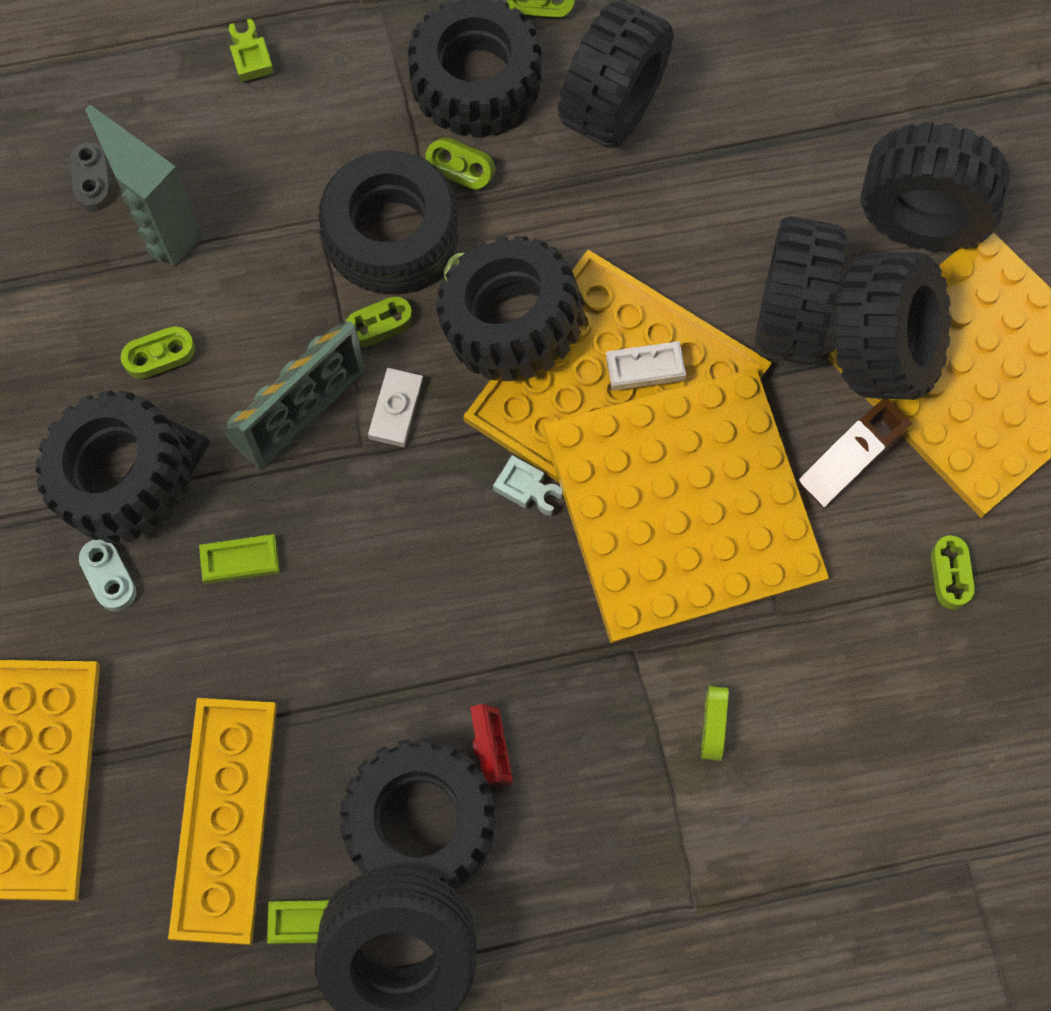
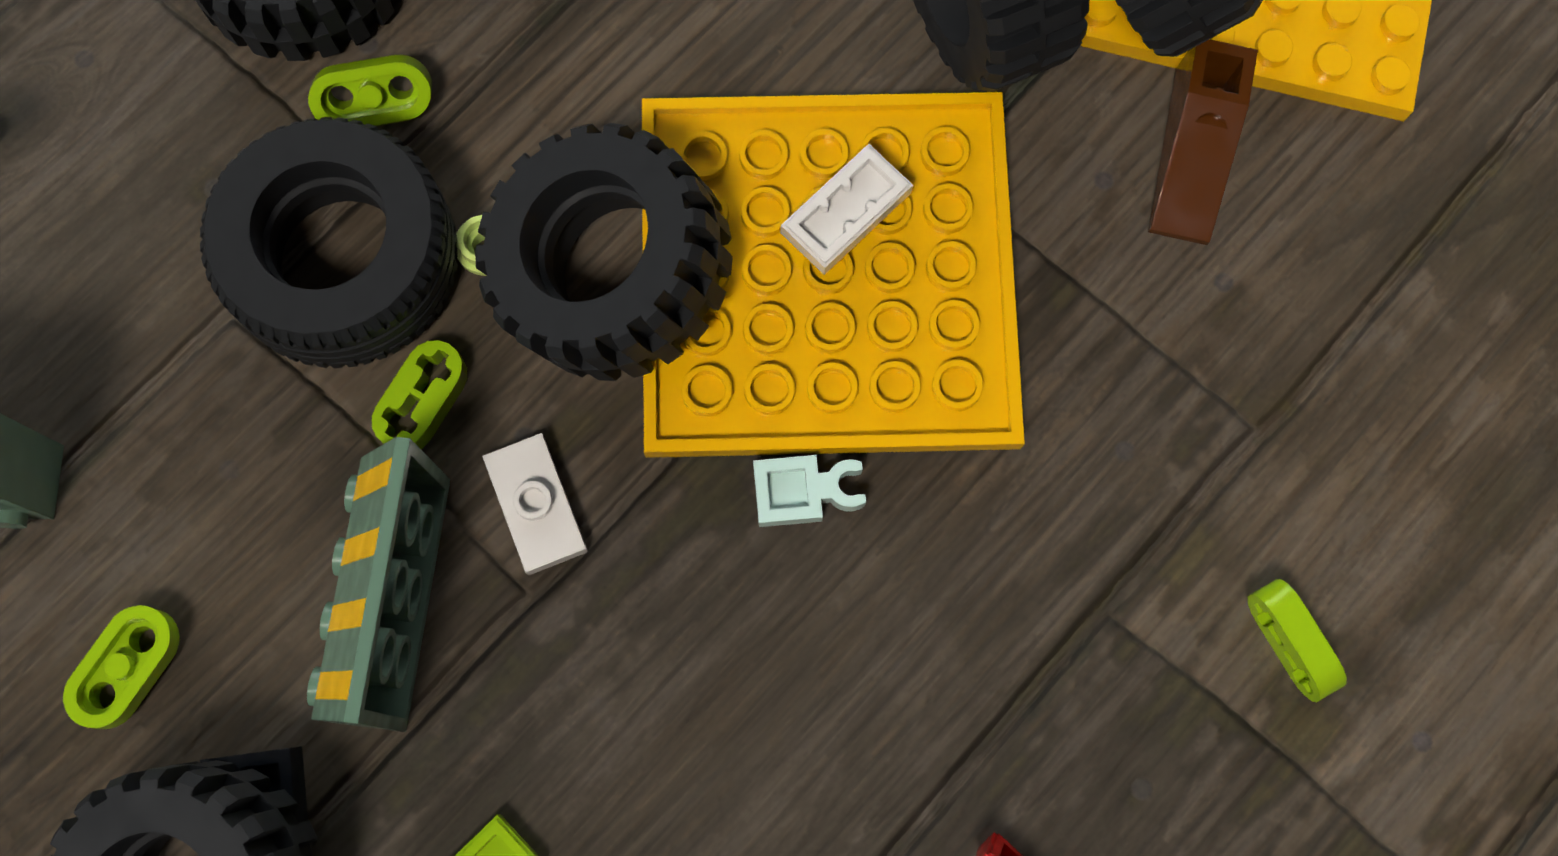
camera: 40 degrees left, 5 degrees up
yellow plate [542,367,829,644] -> none
lime beam [931,535,975,610] -> none

